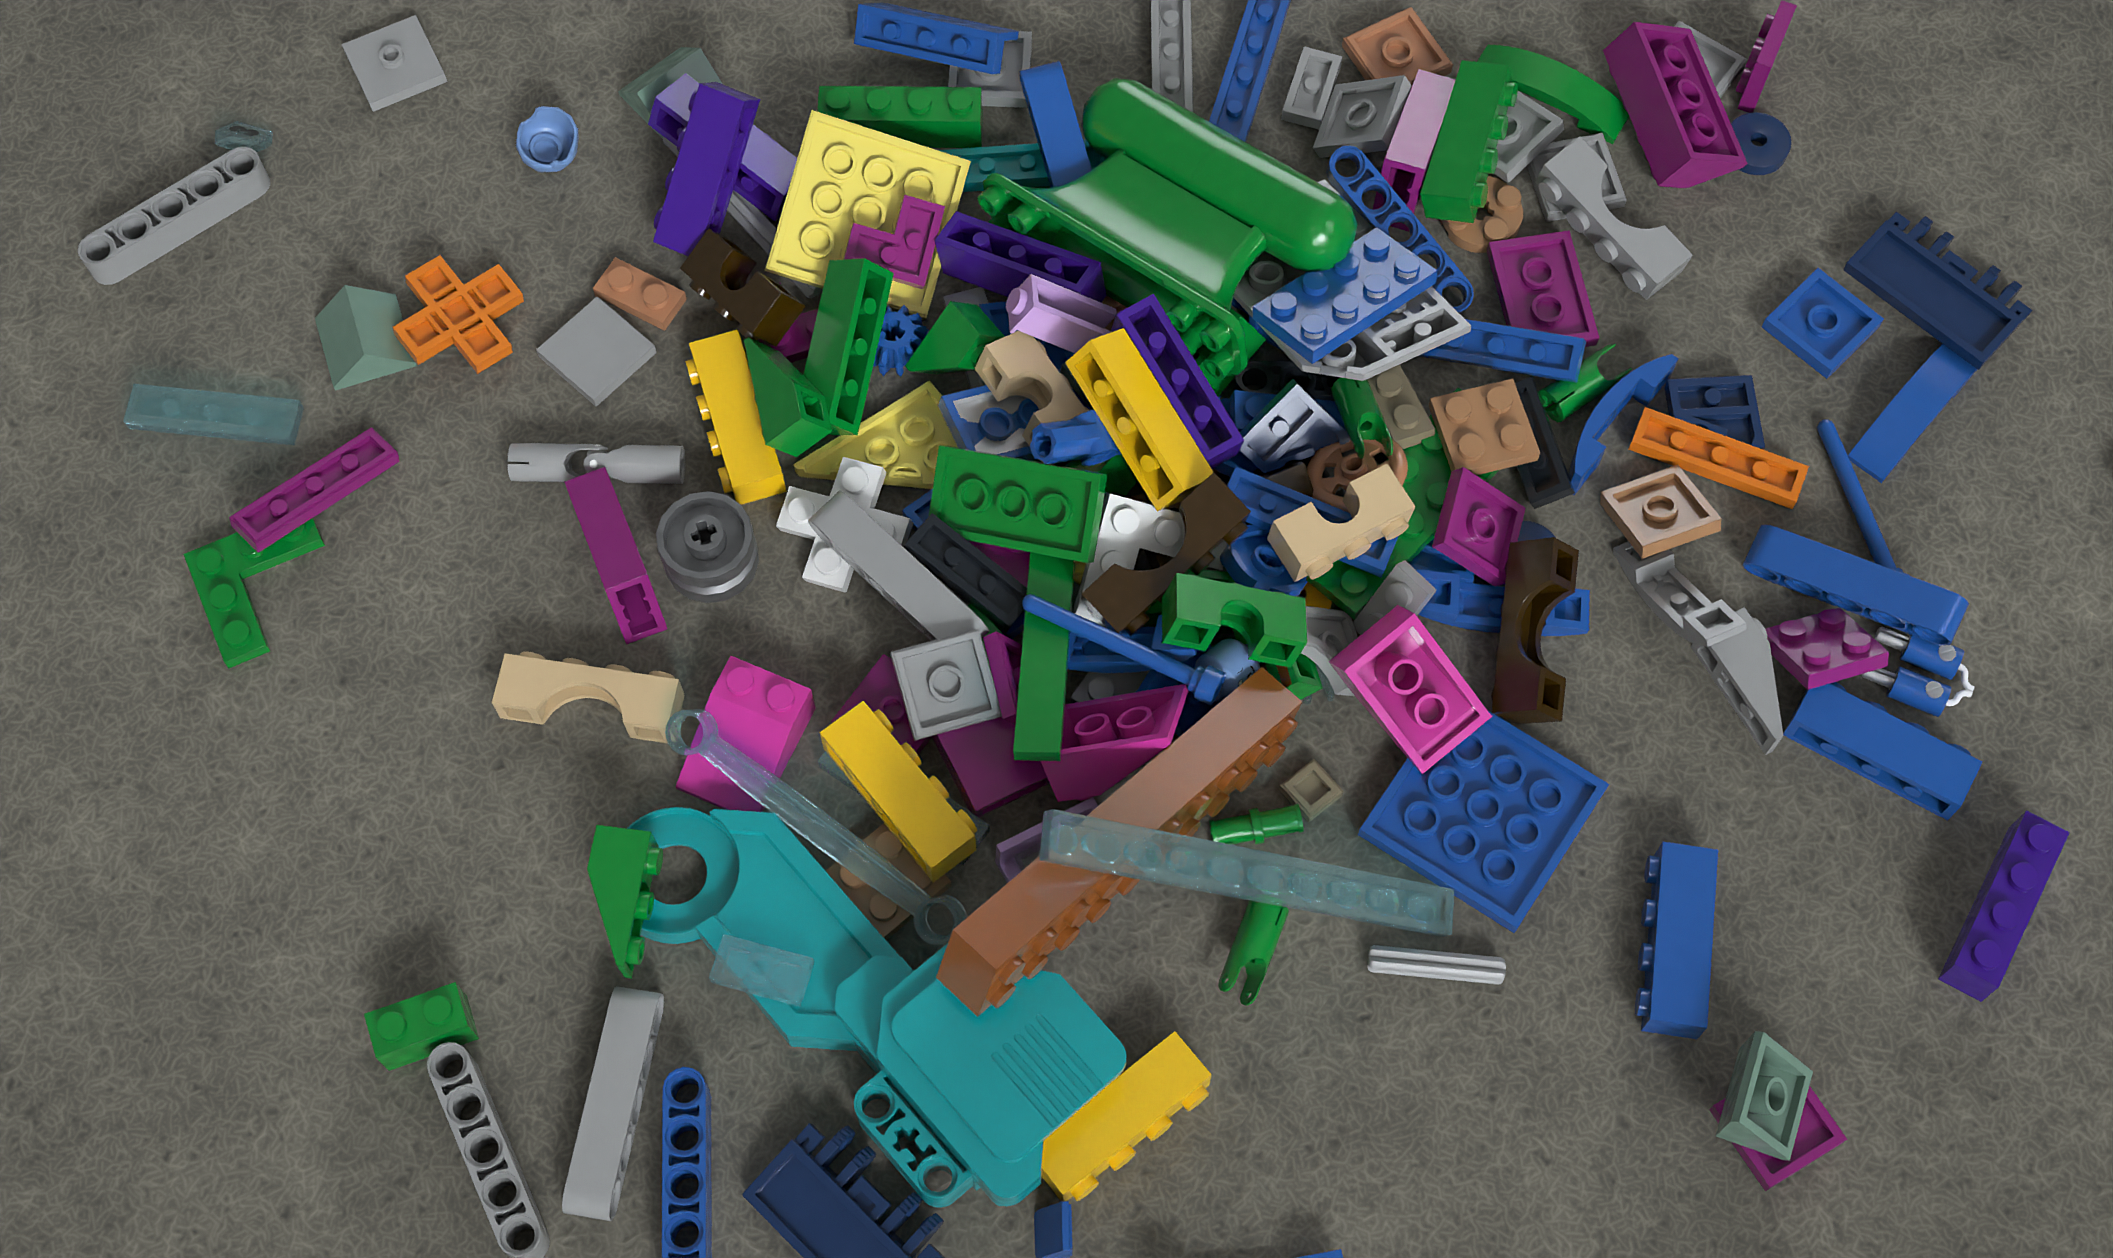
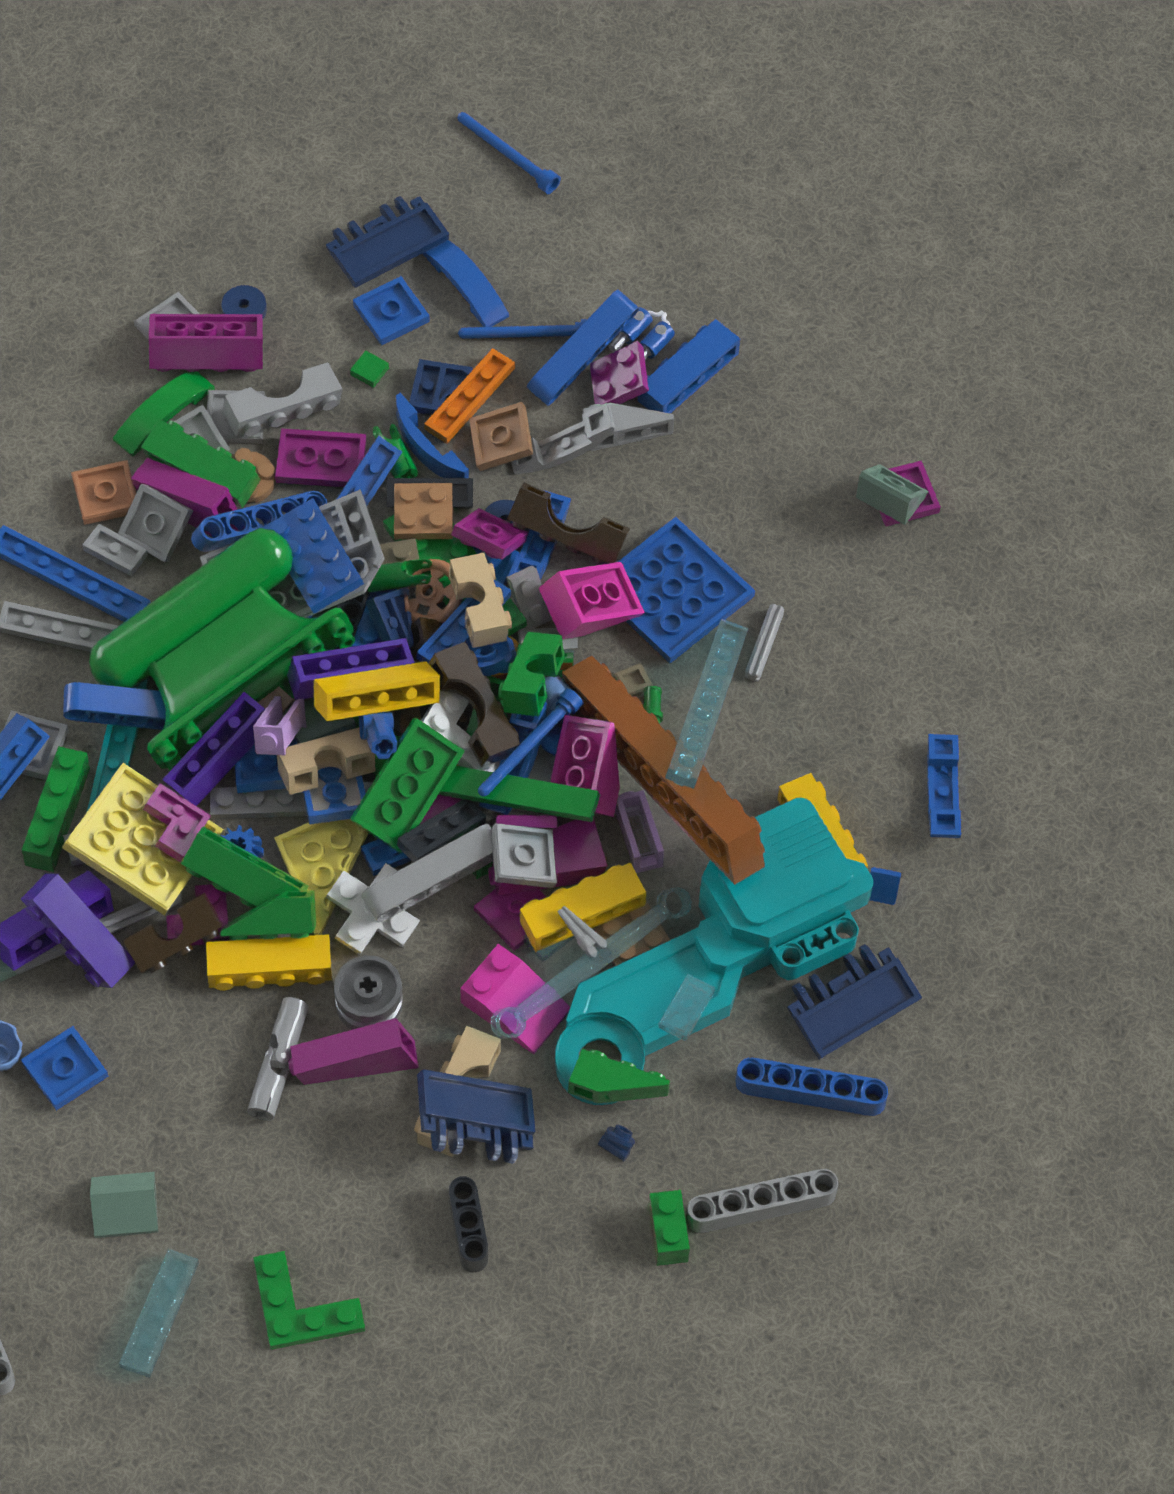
camera: 80 degrees left, 5 degrees down
magenta tile [229,427,399,553] -> none
orange plate [393,255,524,374] -> none
light grey tile [536,296,657,406] -> none
light grey beam [562,986,664,1221] -> none
nougat plate [593,257,687,331] -> none
green slope [905,301,1005,374] -> none
green piece [1218,895,1289,1006] -> none
blue brick [1635,842,1718,1039] -> none
magenta plate [1736,0,1797,113] -> none
dark purple brick [1938,810,2070,1002] -> none
none -> blue plate [21,1026,108,1111]
none -> green tile [350,350,389,388]
none -> dark blue hinge [417,1069,536,1164]
none -> black beam [449,1176,488,1272]
none -> light grey piece [558,906,607,958]
none -> dark blue plate [598,1125,635,1162]

